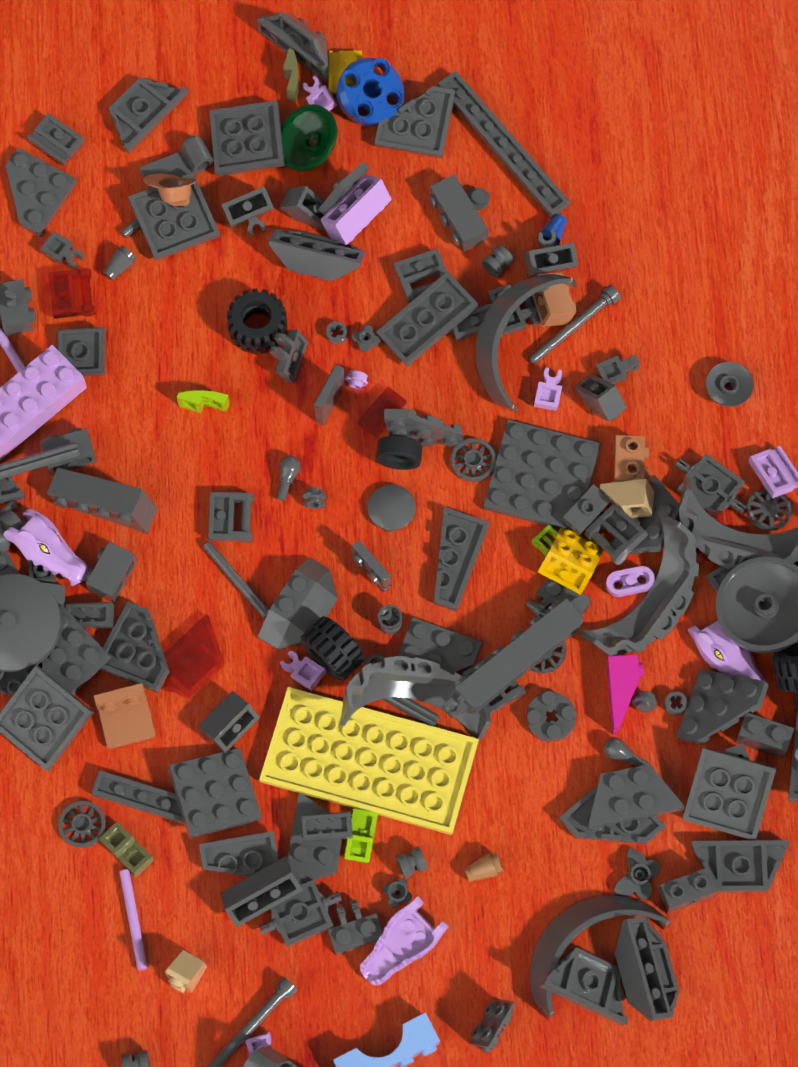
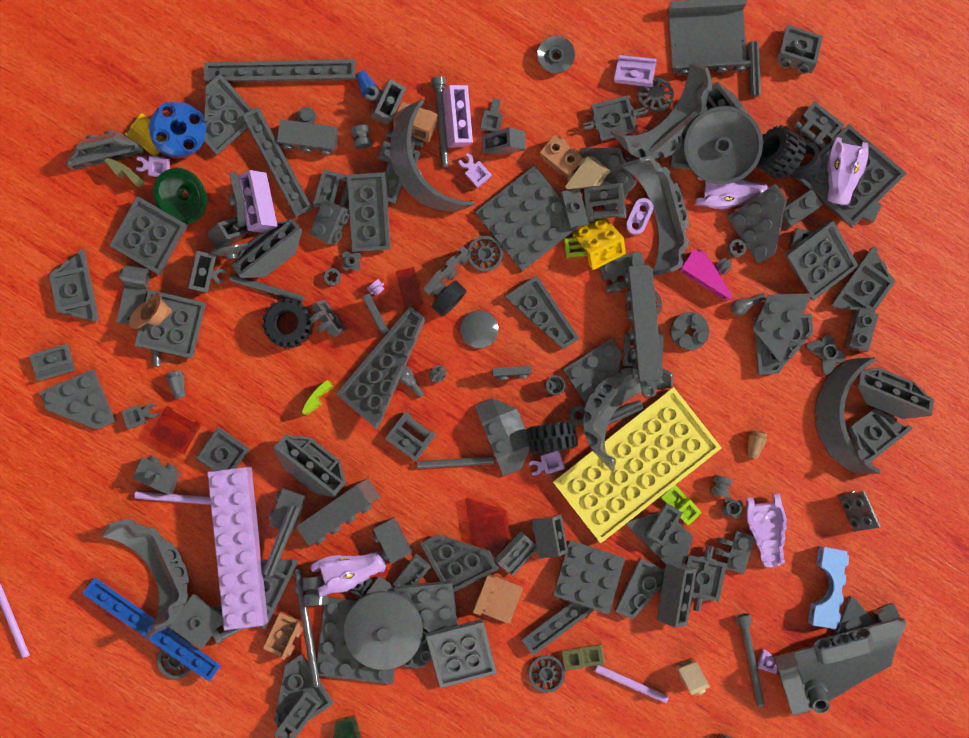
camera: 55 degrees left, 15 degrees up
none -> dark grey dish [210,243,249,260]
none -> dark grey bar [229,274,304,303]
none -> dark grey tile [241,107,313,218]
none -> dark grey wedge [273,434,346,497]
none -> dark grey bracket [310,199,350,244]
none -> dark grey wing [336,306,426,430]
none -> lavender brick [442,85,473,148]
none -> dark grey plate [494,531,536,576]

